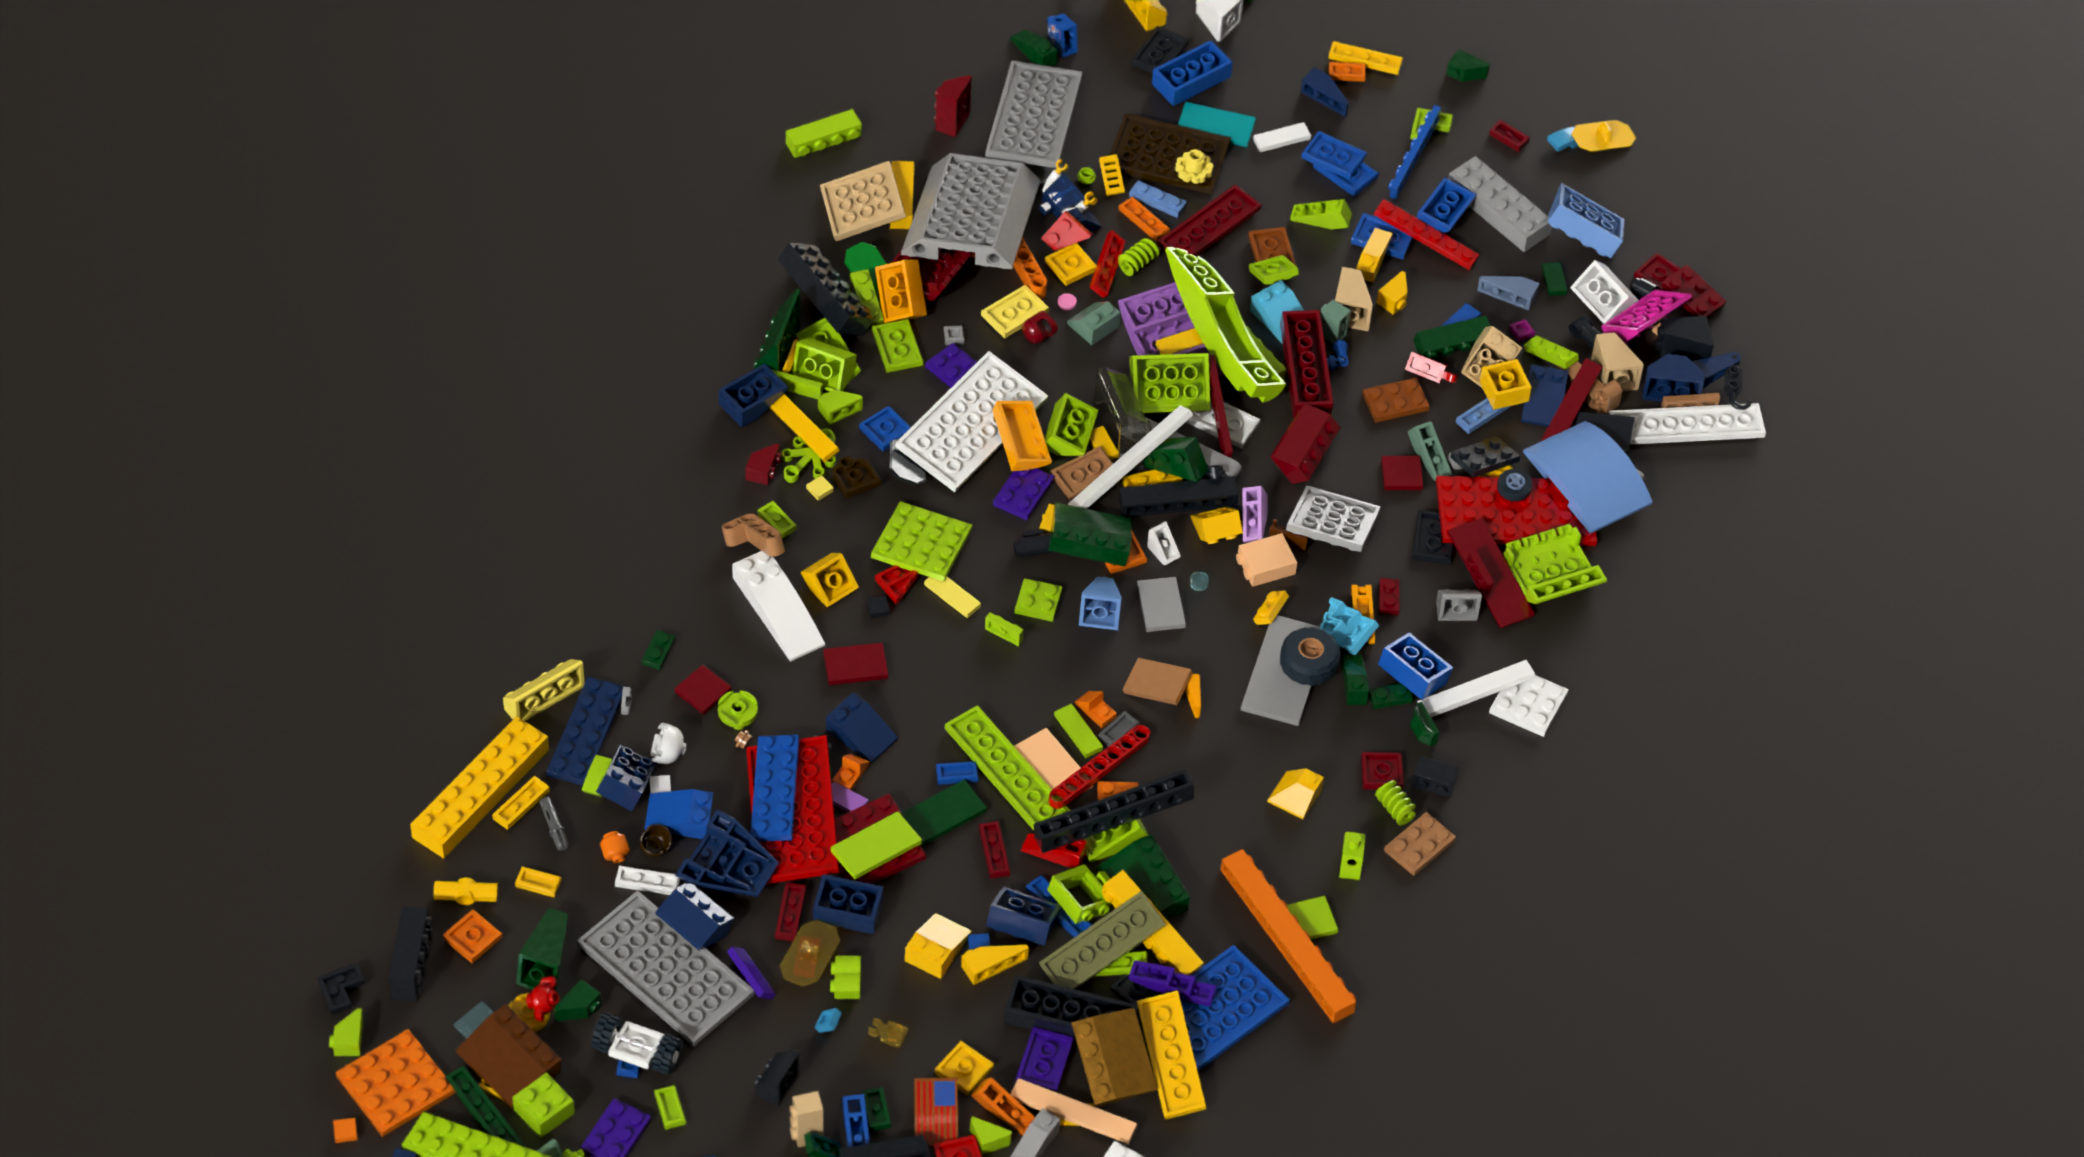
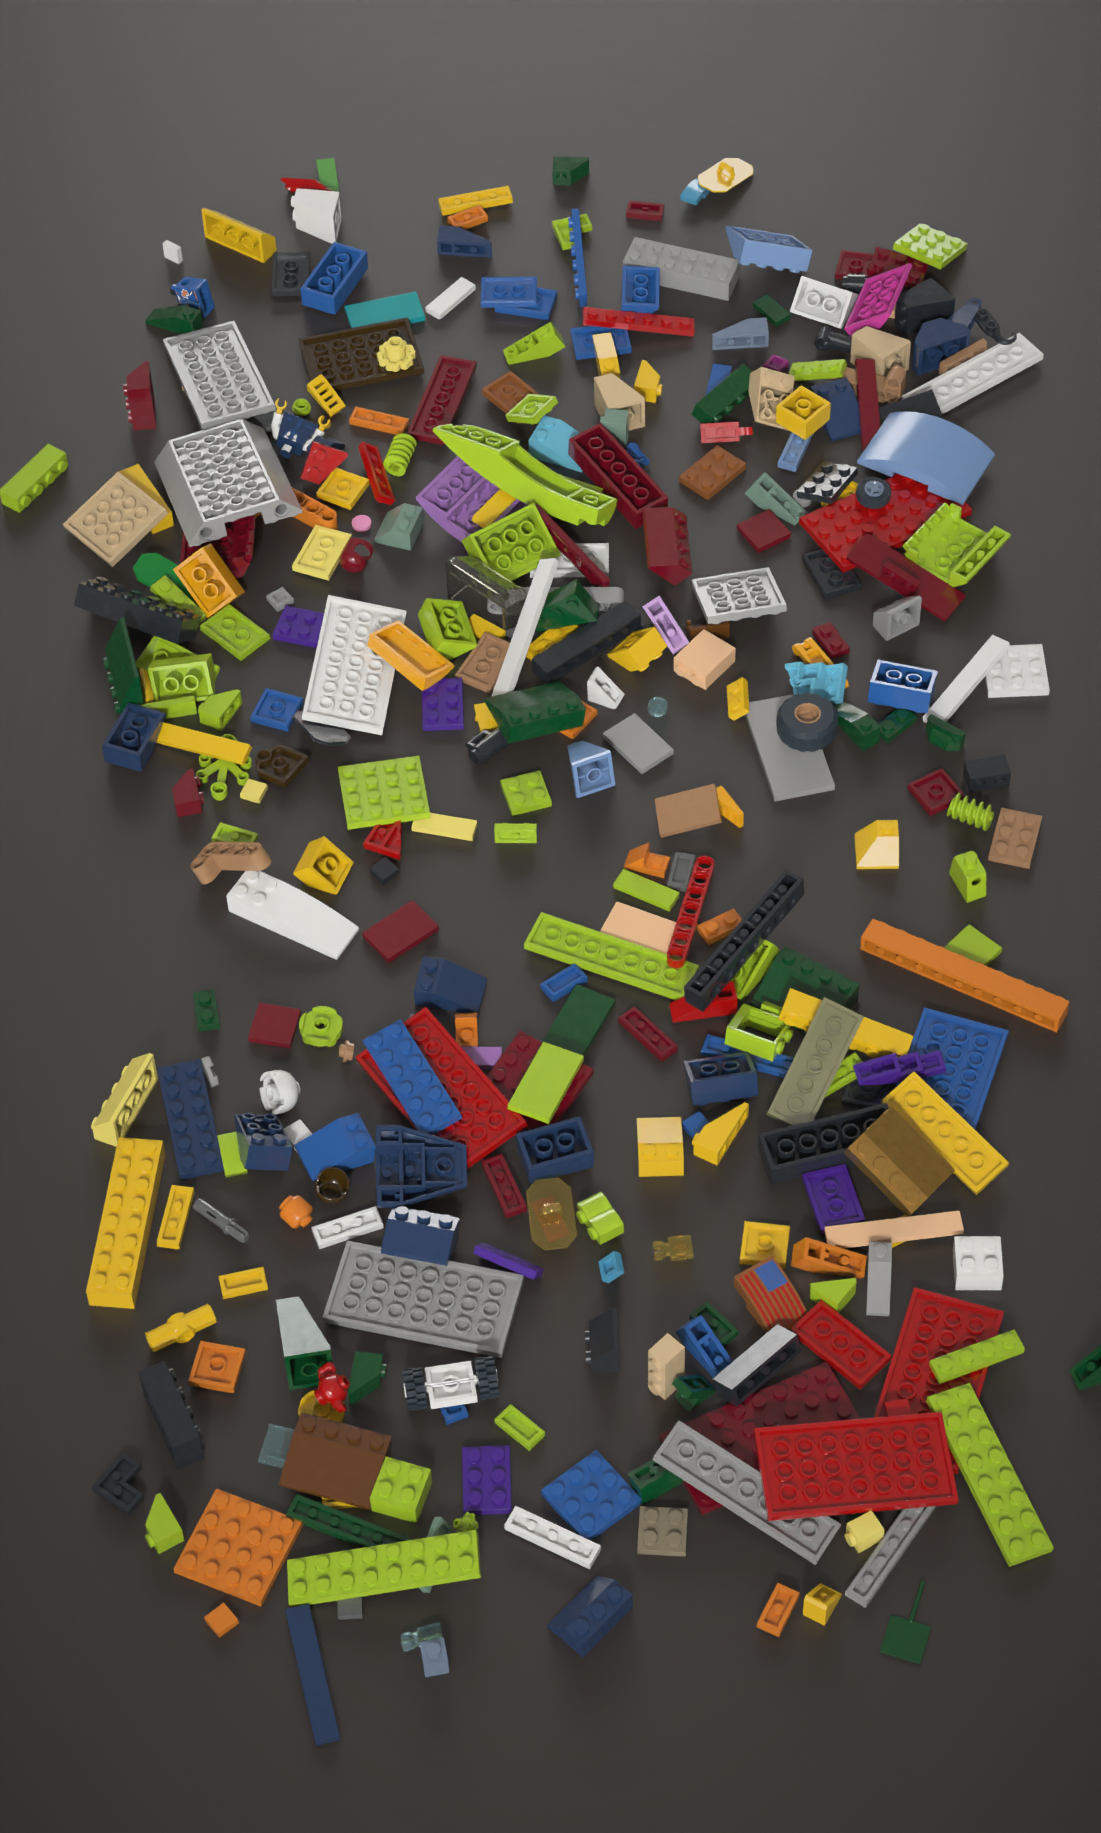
camera: 25 degrees left, 0 degrees up
medium blue plate [1129,180,1187,218] -> none
black plate [1206,465,1225,479] -> none
none -> lime plate [893,224,968,270]

